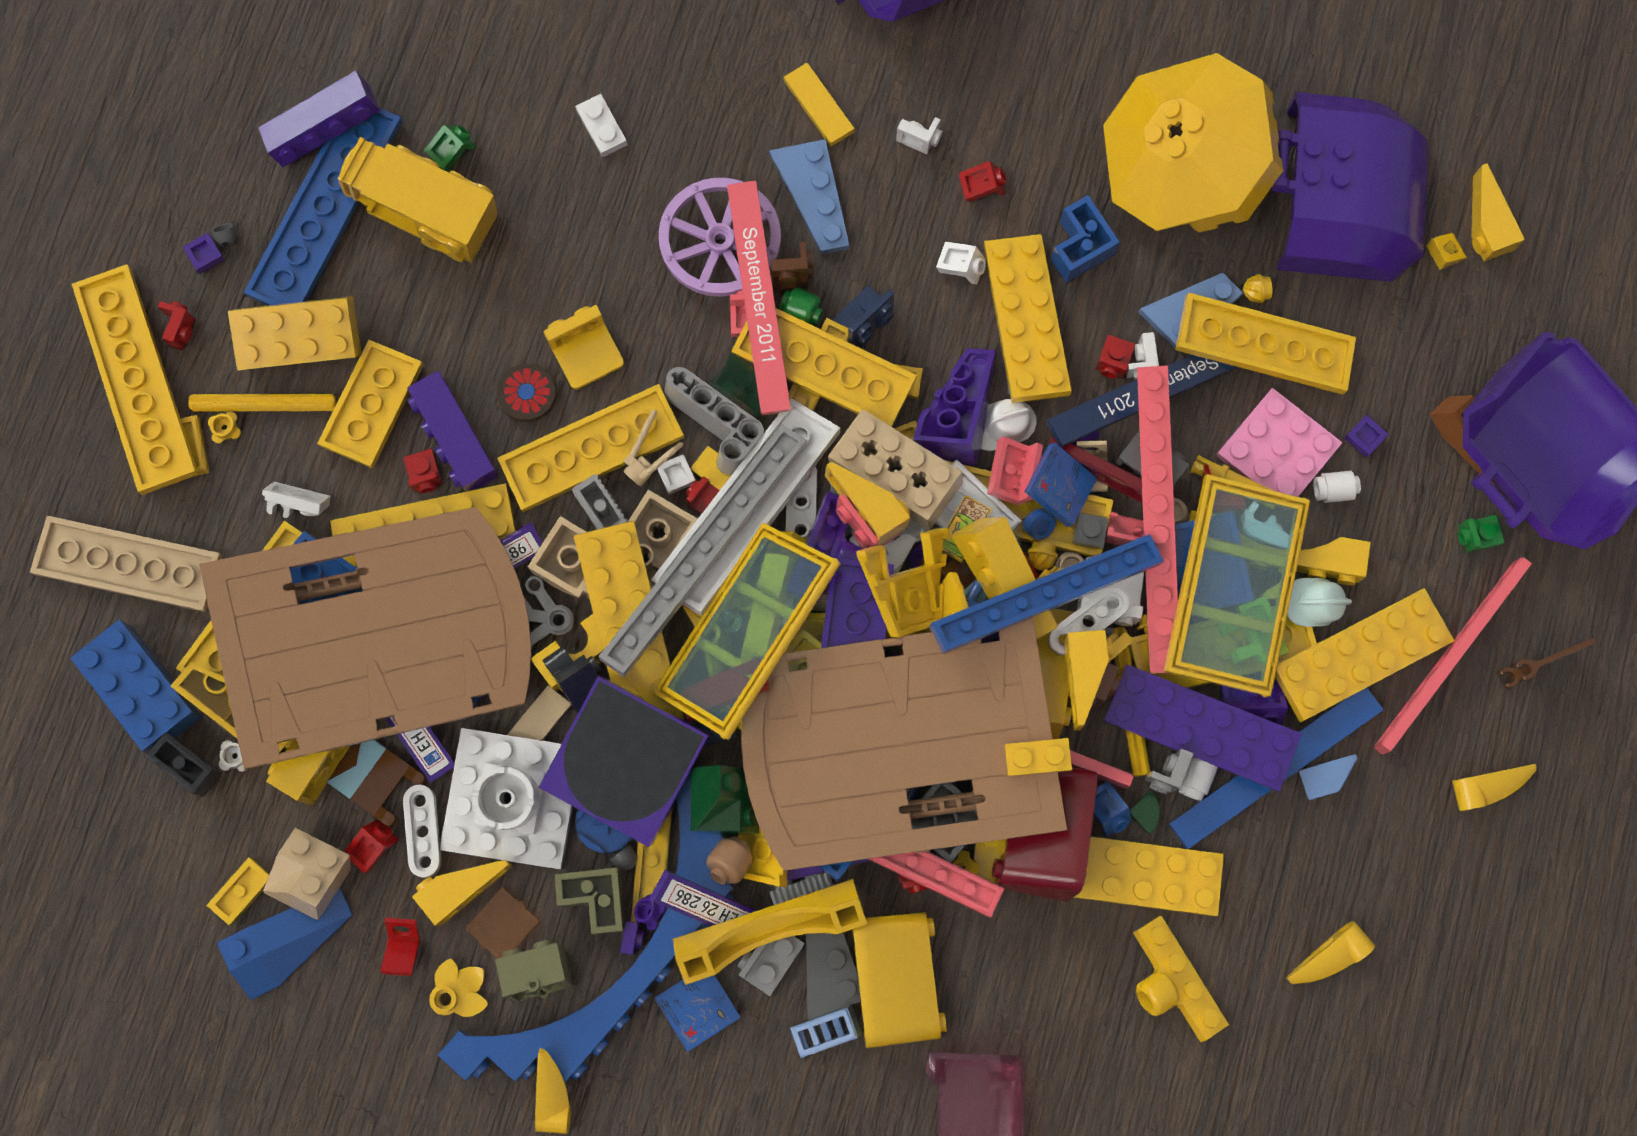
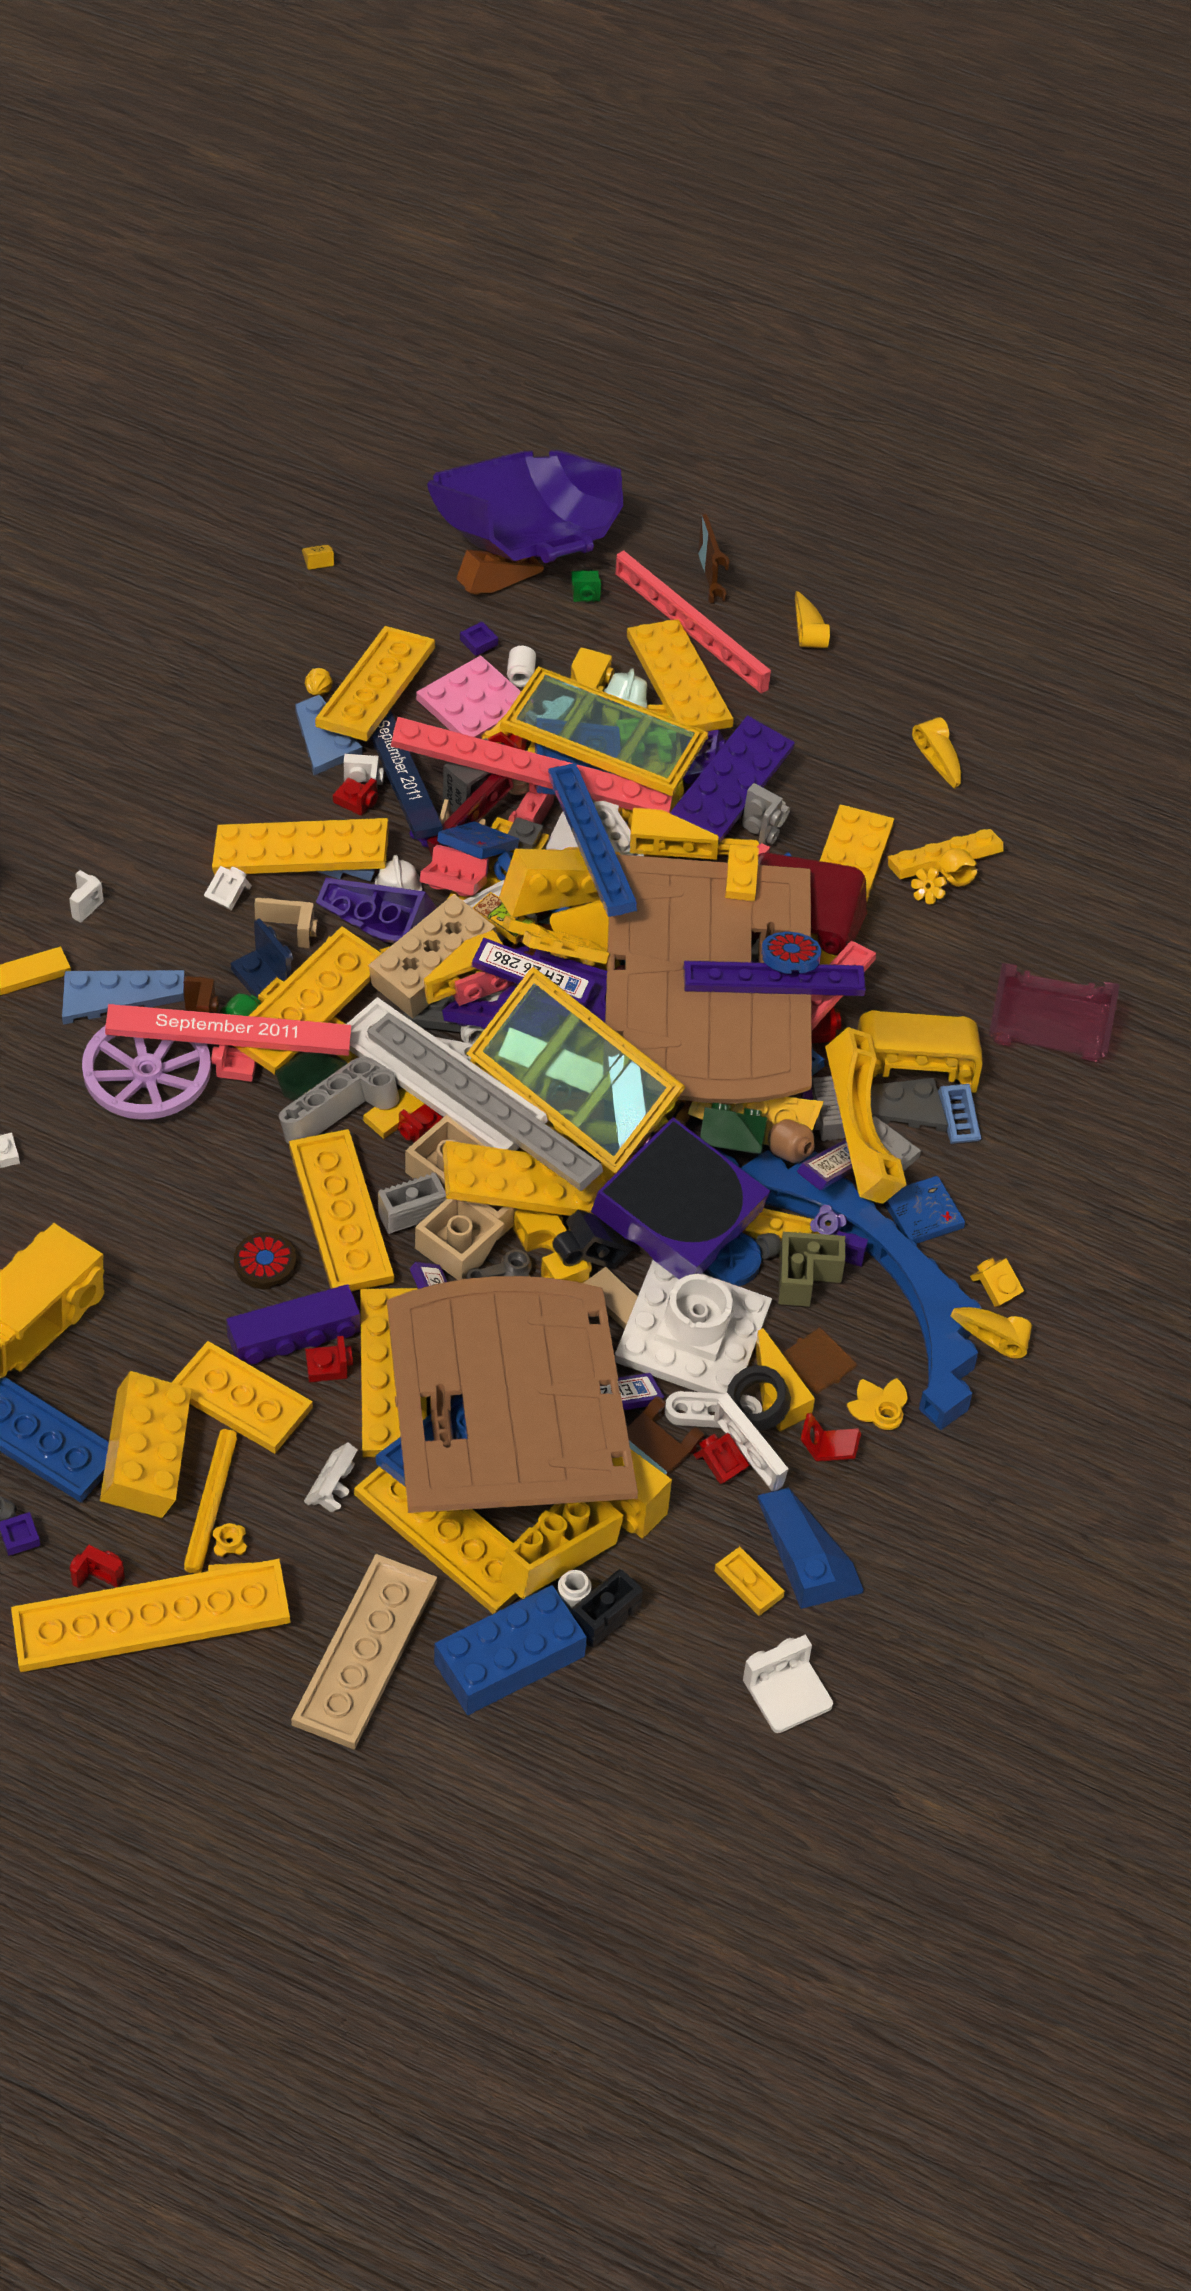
camera: 85 degrees left, 25 degrees down
white plate [219,740,246,772] -> none
tan slope [263,828,351,920] -> none
olive brick [495,940,574,1003] -> none
yellow bracket [543,305,624,390] -> none
tan plant [624,410,684,487] -> none
white plate [657,454,695,495] -> none
red bracket [958,161,1007,202] -> none
blue brick [1051,195,1120,283] -> none
yellow windscreen [1103,53,1283,233] -> none
dark green tile [1129,791,1159,835] -> none
blue tile [1168,688,1384,849] -> none
dark purple windscreen [1271,92,1429,282] -> none
medium blue slope [1299,754,1358,800] -> none
yellow slope [1471,163,1525,262] -> none
none -> tan bracket [254,898,318,948]
none -> tile [472,938,596,1007]
none -> white brick [557,1570,591,1612]
none -> dark purple tile [683,961,866,996]
none -> white tile [714,1393,789,1492]
none -> black tyre [727,1365,791,1431]
none -> white bracket [743,1634,833,1733]
none -> tile [761,932,821,974]
none -> yellow plant [911,868,947,904]
none -> yellow bracket [970,1257,1024,1307]

